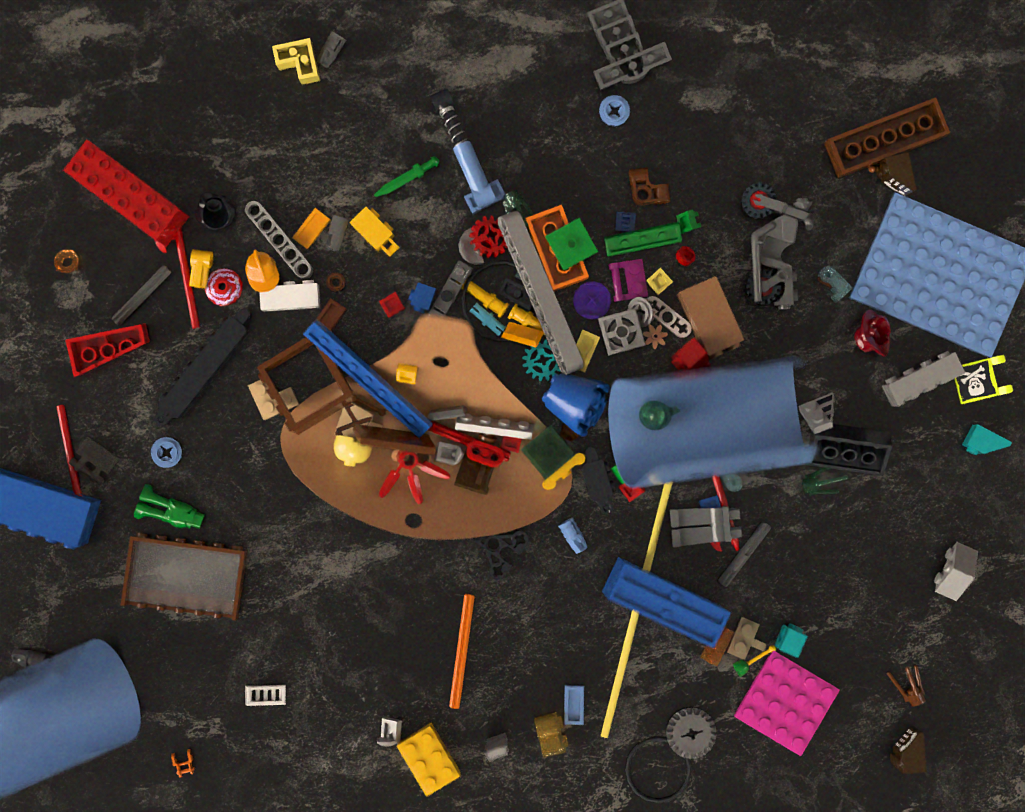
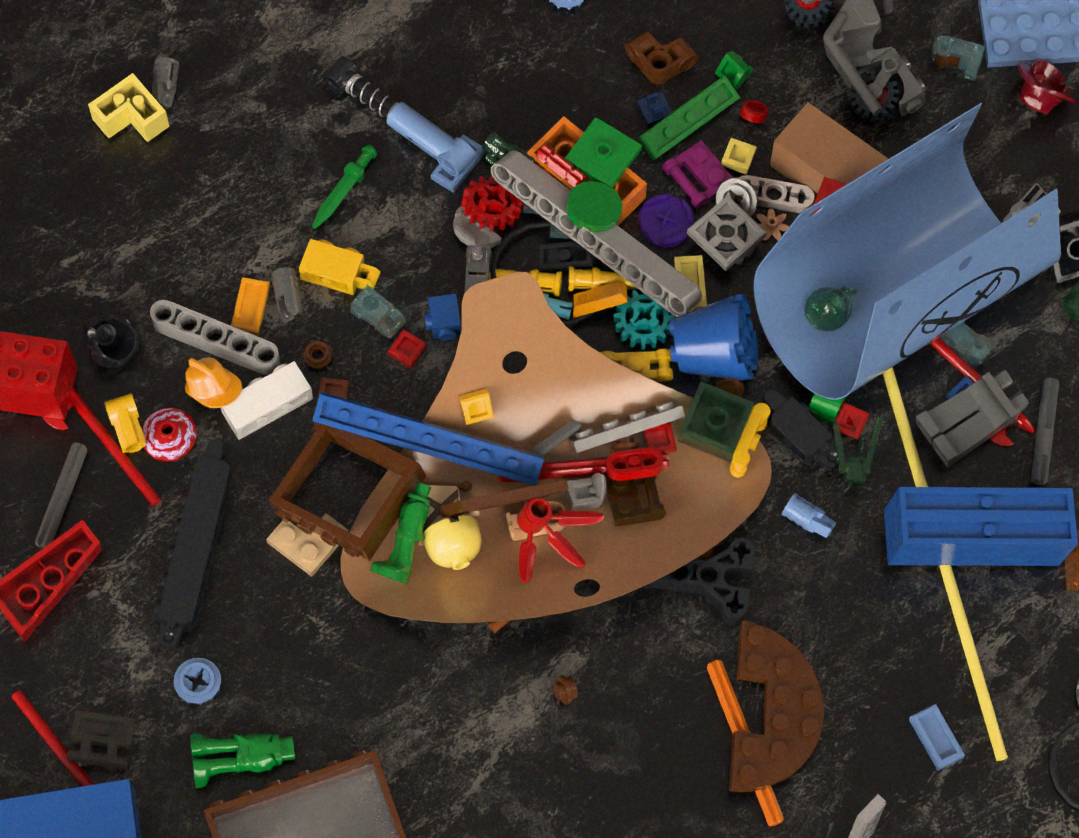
camera: 30 degrees left, 20 degrees down
clear yellow brick [534,712,569,758] -> none
none -> clear light blue leg [350,285,406,339]
none -> green piece [369,482,431,584]
none -> axle [537,145,585,187]
none -> reddish brown plate [553,675,578,705]
none -> green tile [566,181,623,232]
none -> yellow plate [600,349,673,382]
none -> reddish brown plate [729,620,824,792]
none -> clear green plant [833,416,883,484]

